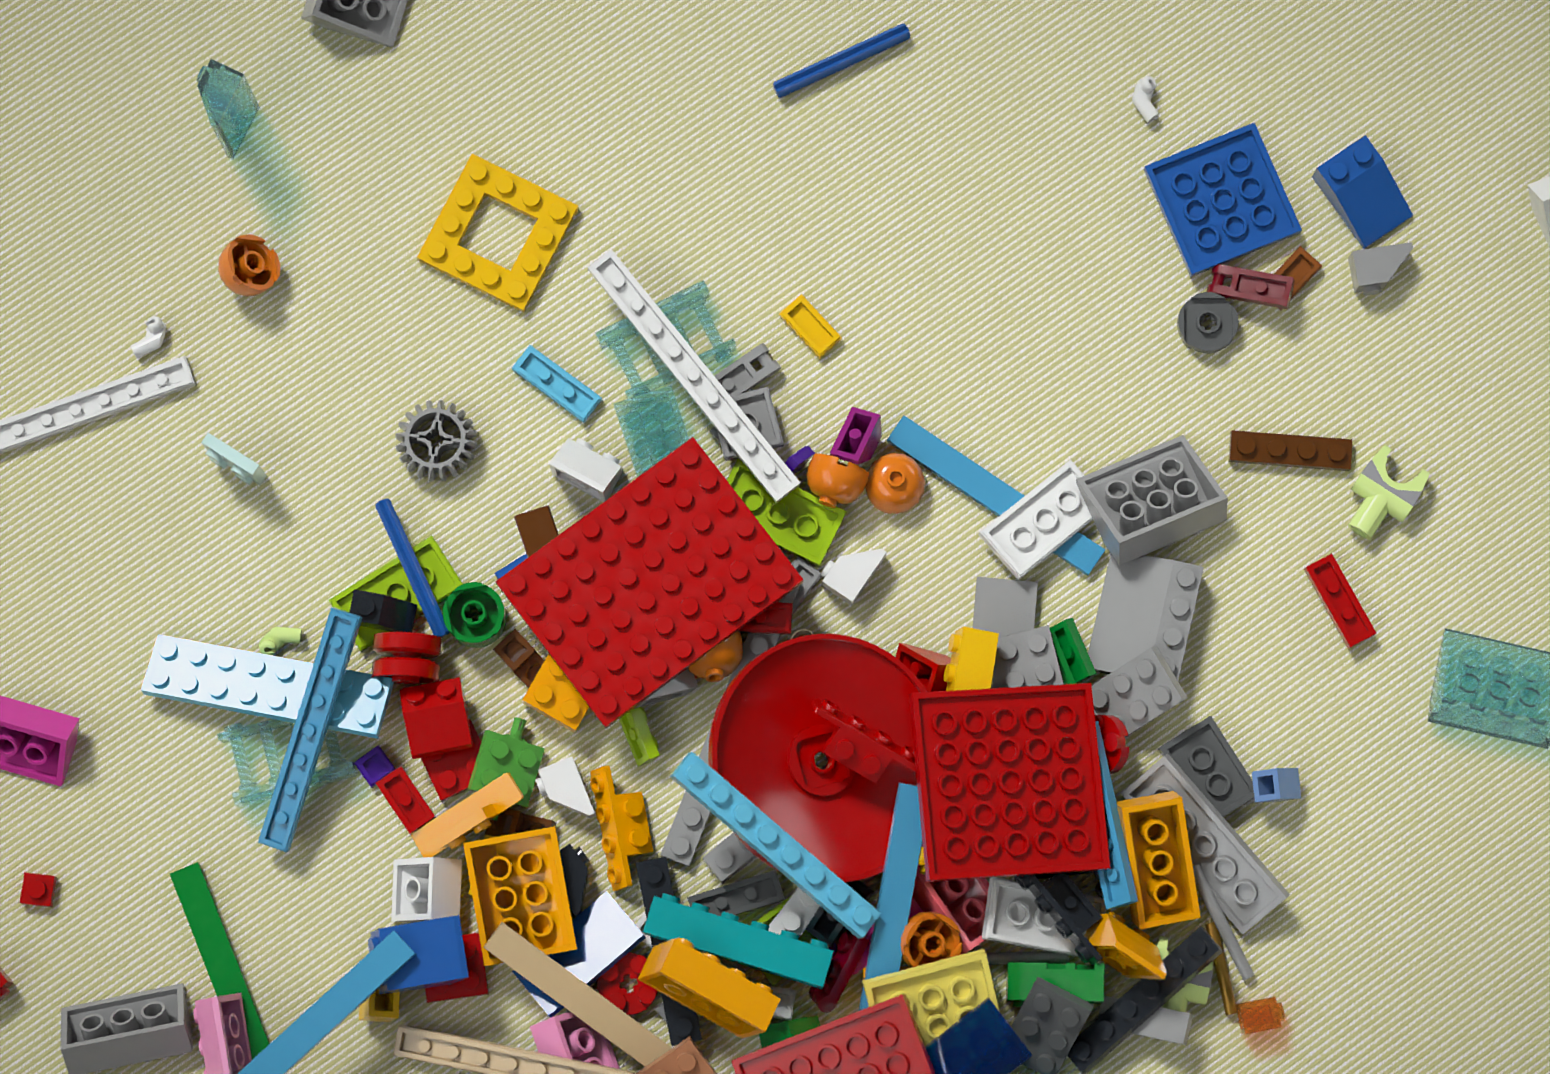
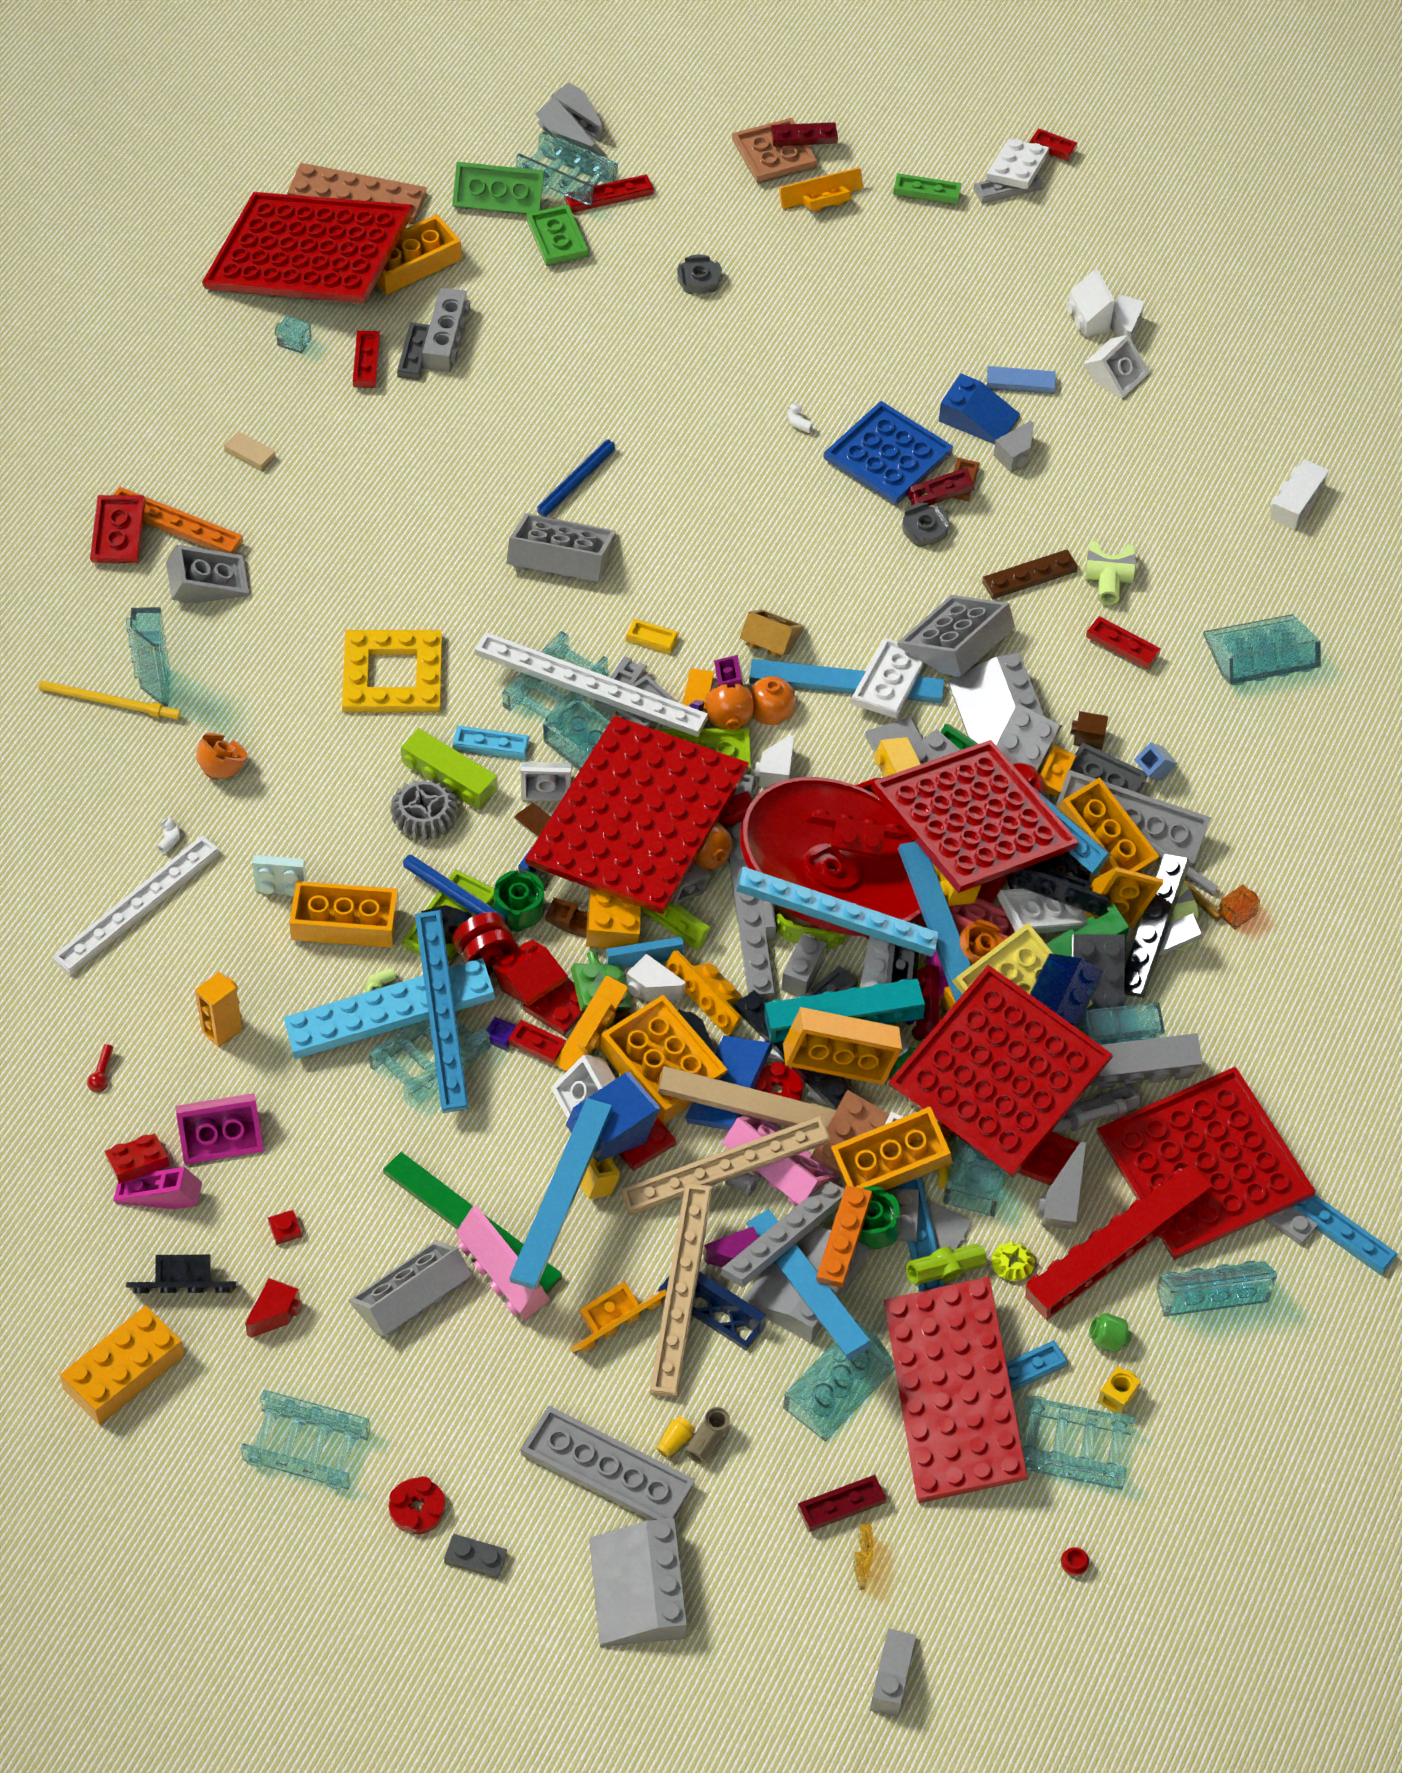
camera: 30 degrees left, 25 degrees down
none -> yellow bar [39,680,181,720]
none -> light orange brick [195,972,243,1048]
none -> light orange brick [289,881,399,948]
none -> lime brick [401,728,498,809]
none -> light grey slope [506,513,616,583]
none -> dark azure tile [606,937,684,968]
none -> light orange tile [682,668,714,713]
none -> pearl gold slope [739,609,805,658]
none -> medium blue tile [986,366,1056,393]
none -> light orange panel [1038,745,1076,797]
none -> reddish brown brick [1070,711,1108,750]

